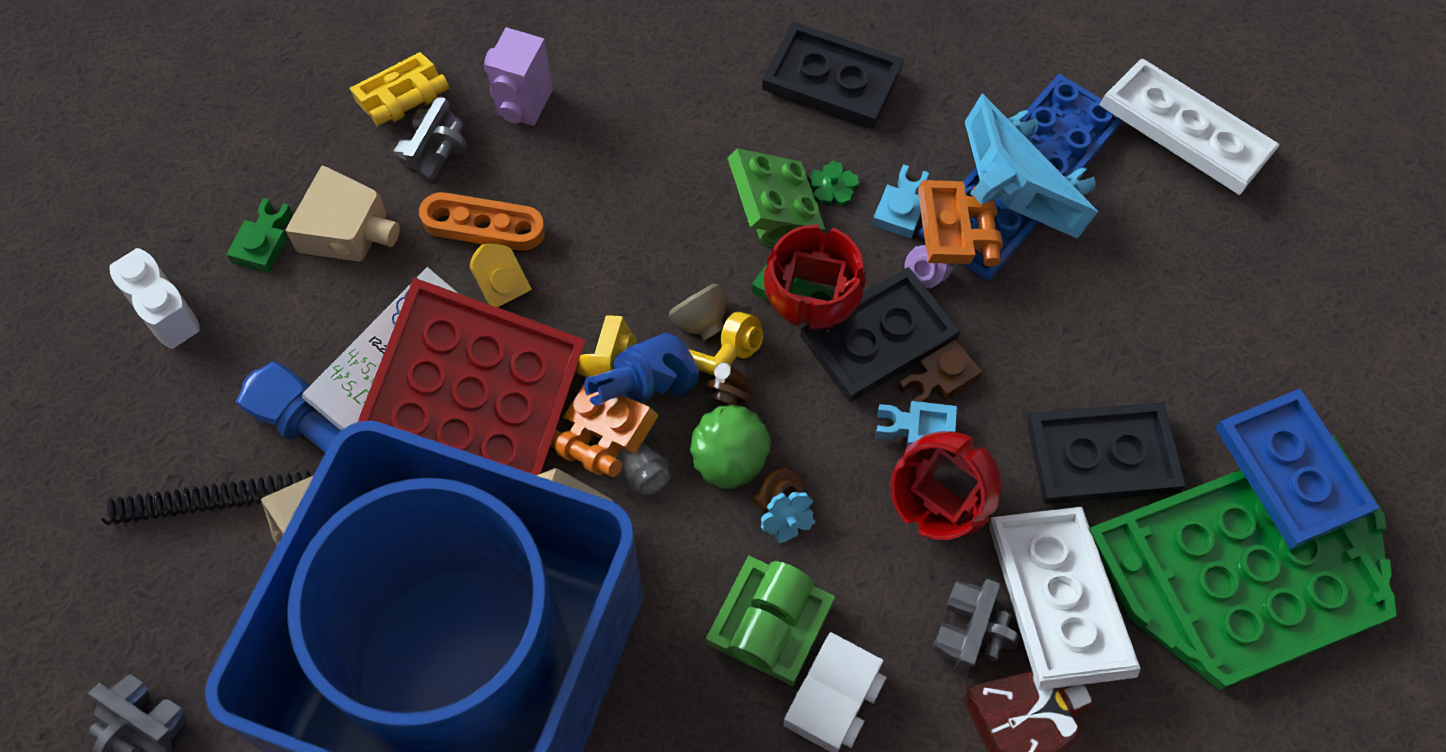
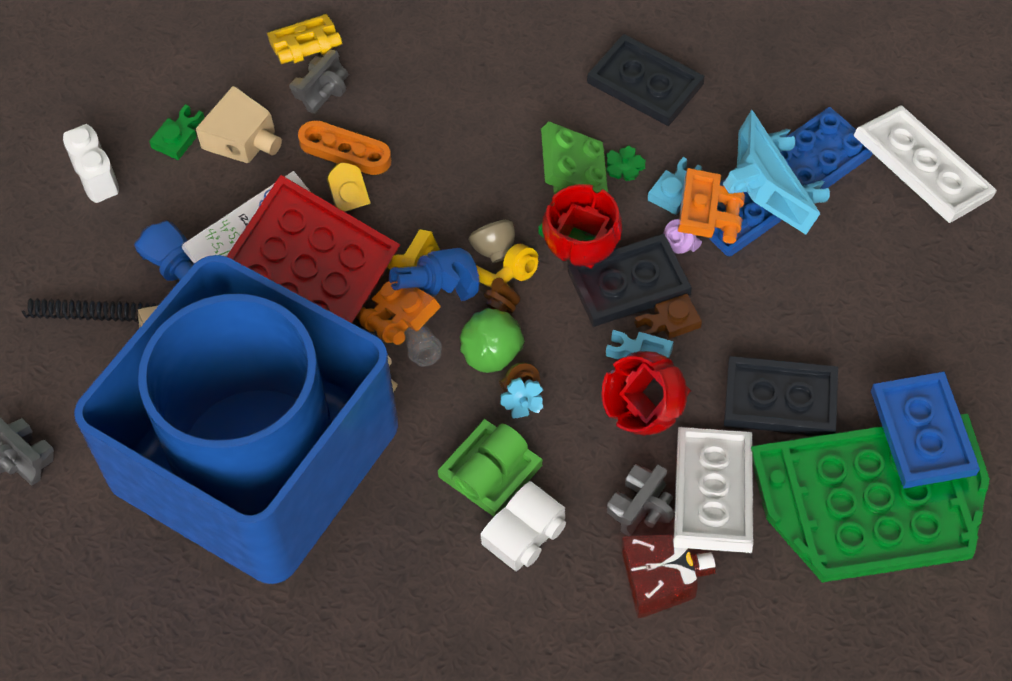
camera: 15 degrees right, 5 degrees down
lavender brick [484,27,553,126] -> none

